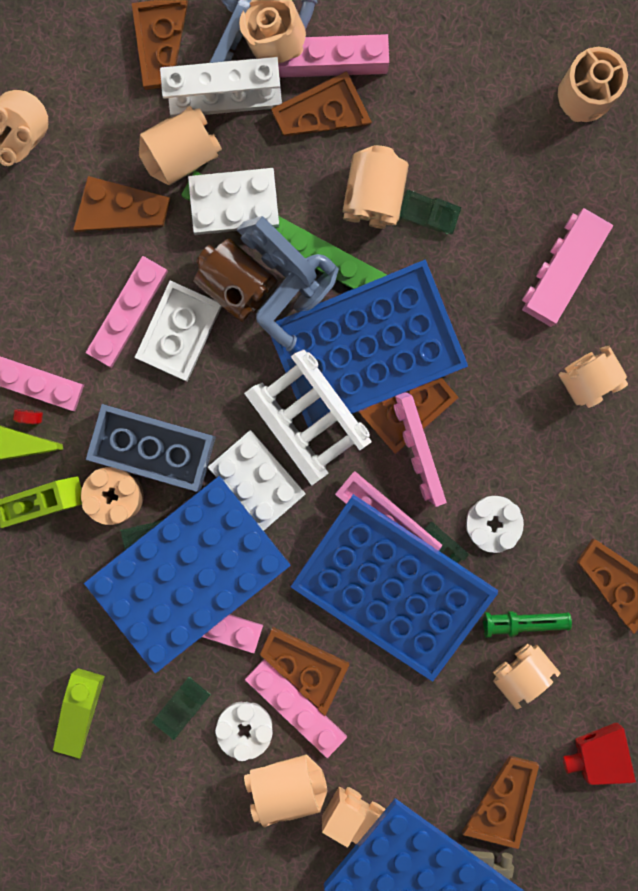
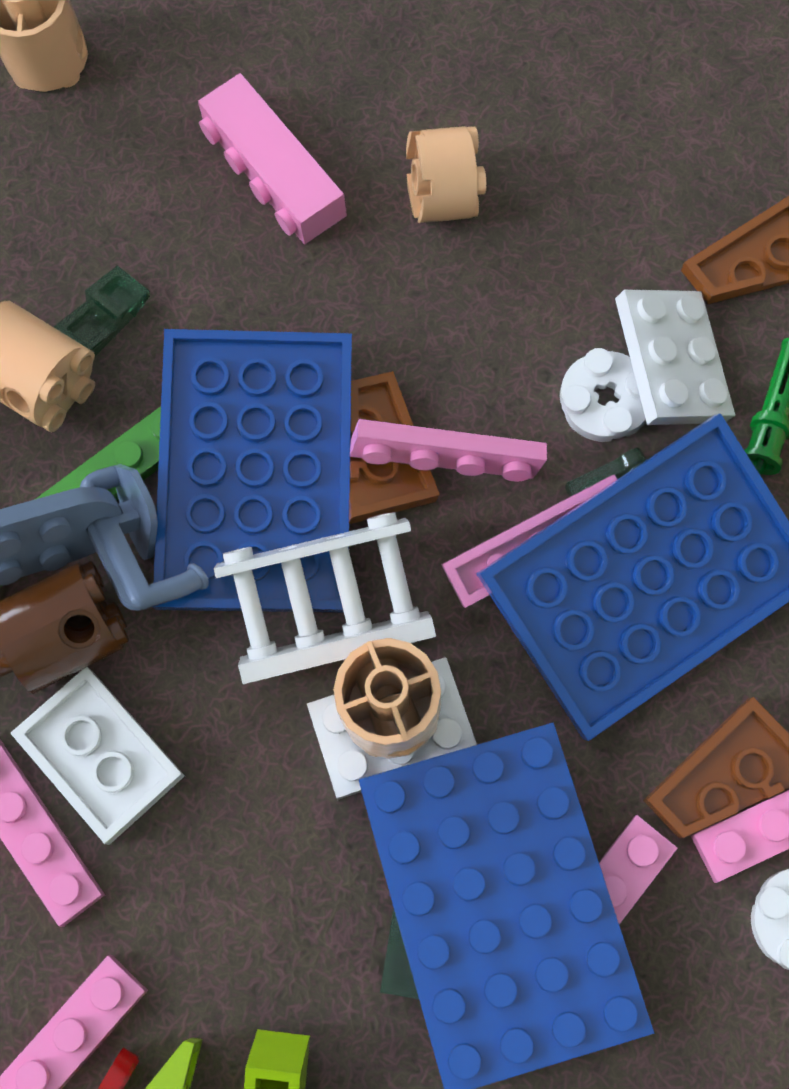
camera: 60 degrees left, 15 degrees down
light nougat brick [81,467,144,525] -> none
sand blue brick [86,404,216,492] -> none
clear green slope [152,677,211,740] -> none
none -> light nougat cylinder [333,638,441,759]
none -> white plate [615,290,735,425]

